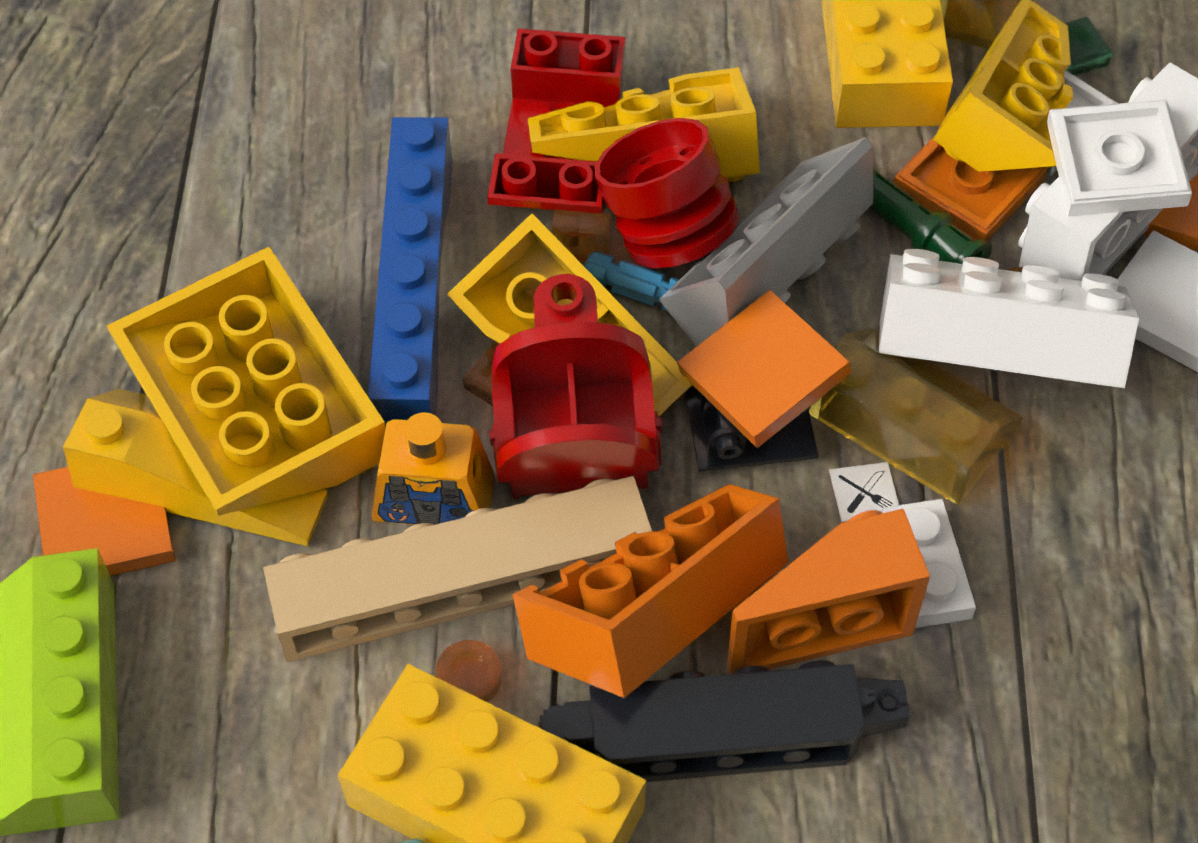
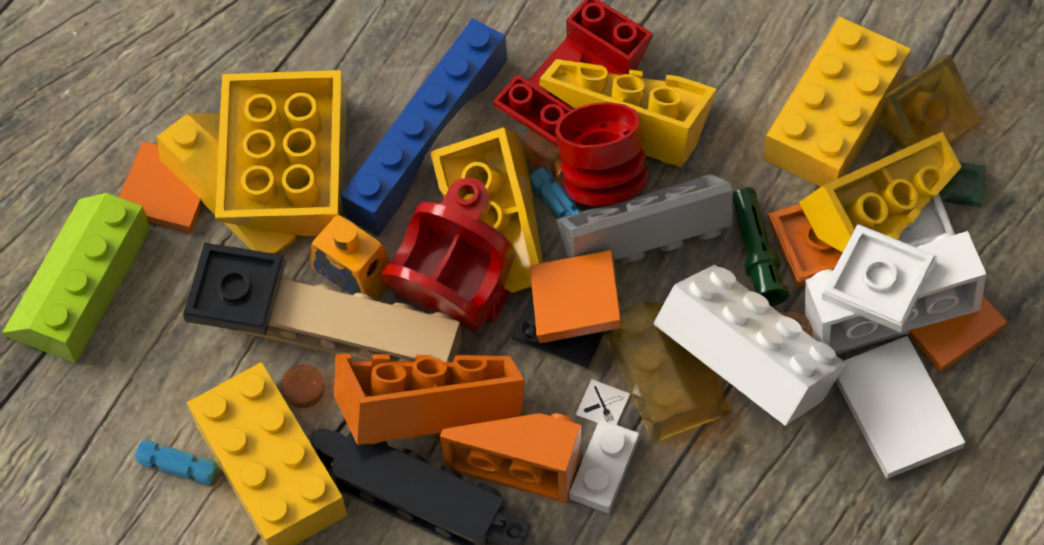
camera: 35 degrees right, 5 degrees up
none -> black tile [183,242,286,335]

